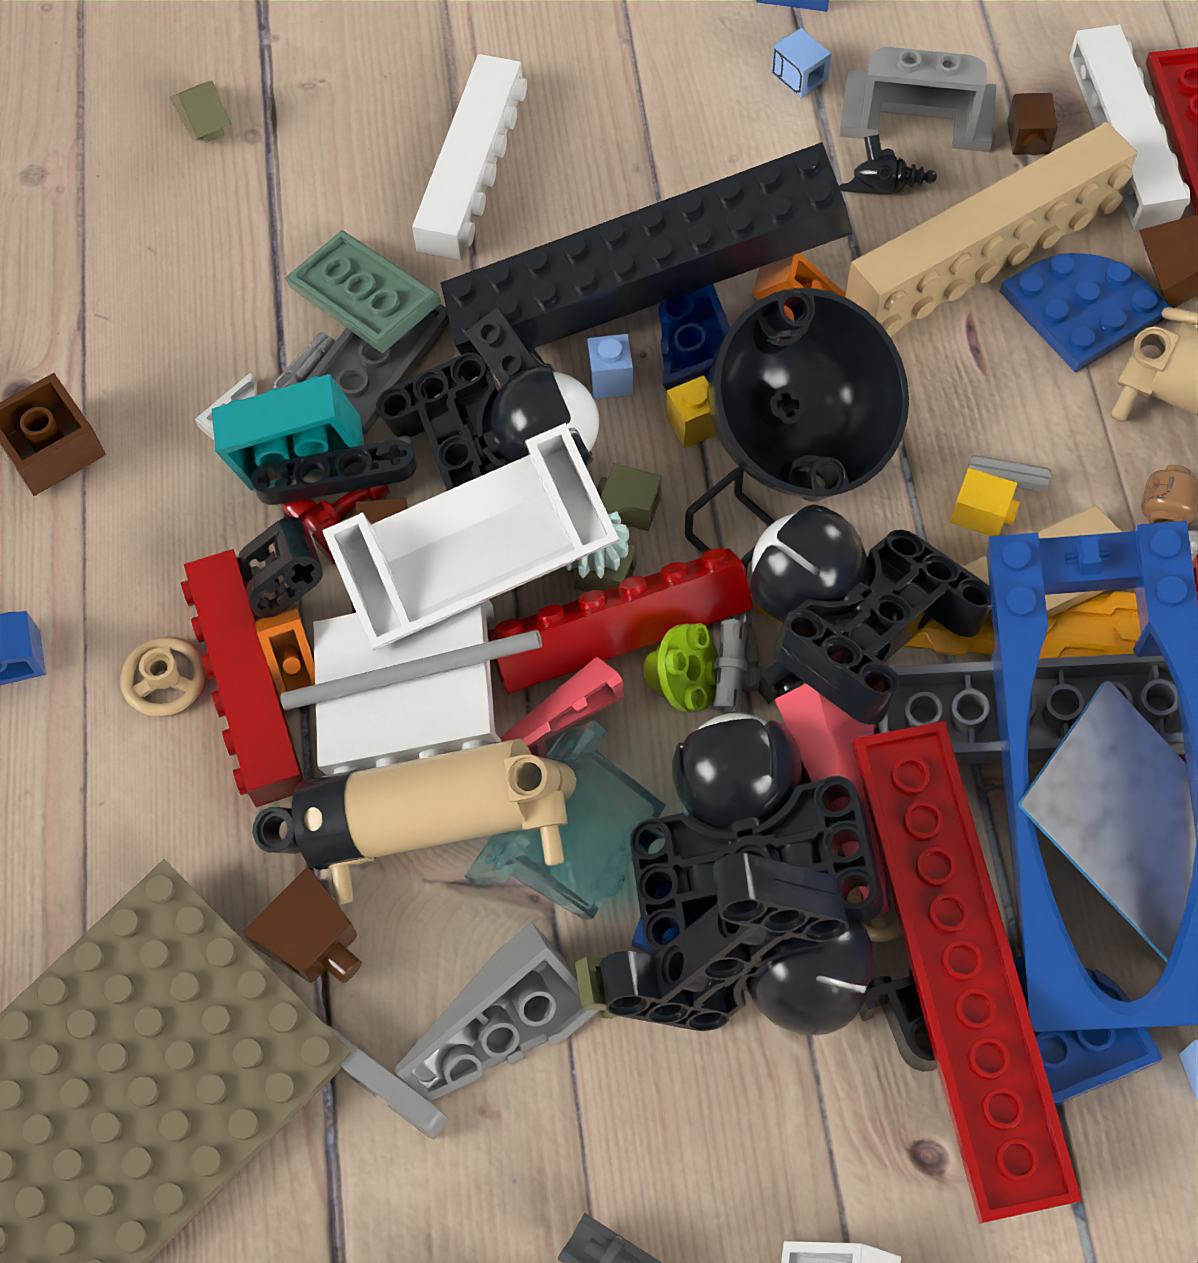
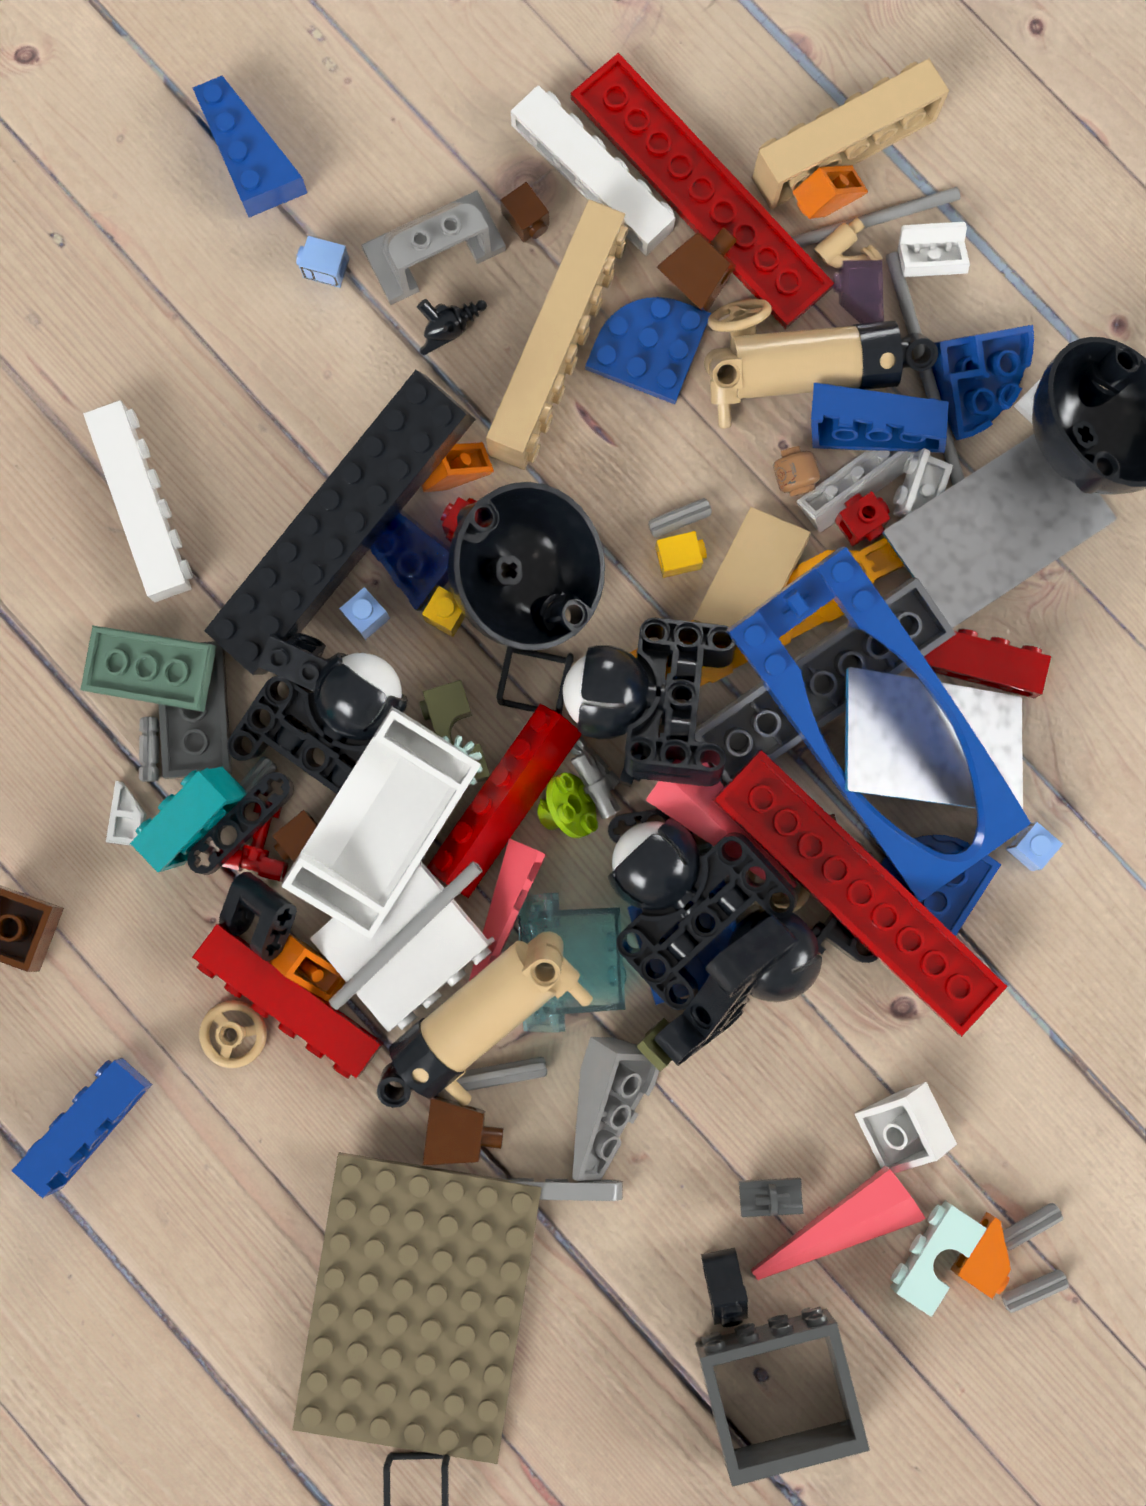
camera: 40 degrees left, 20 degrees up
none -> light grey axle [456,1057,547,1091]

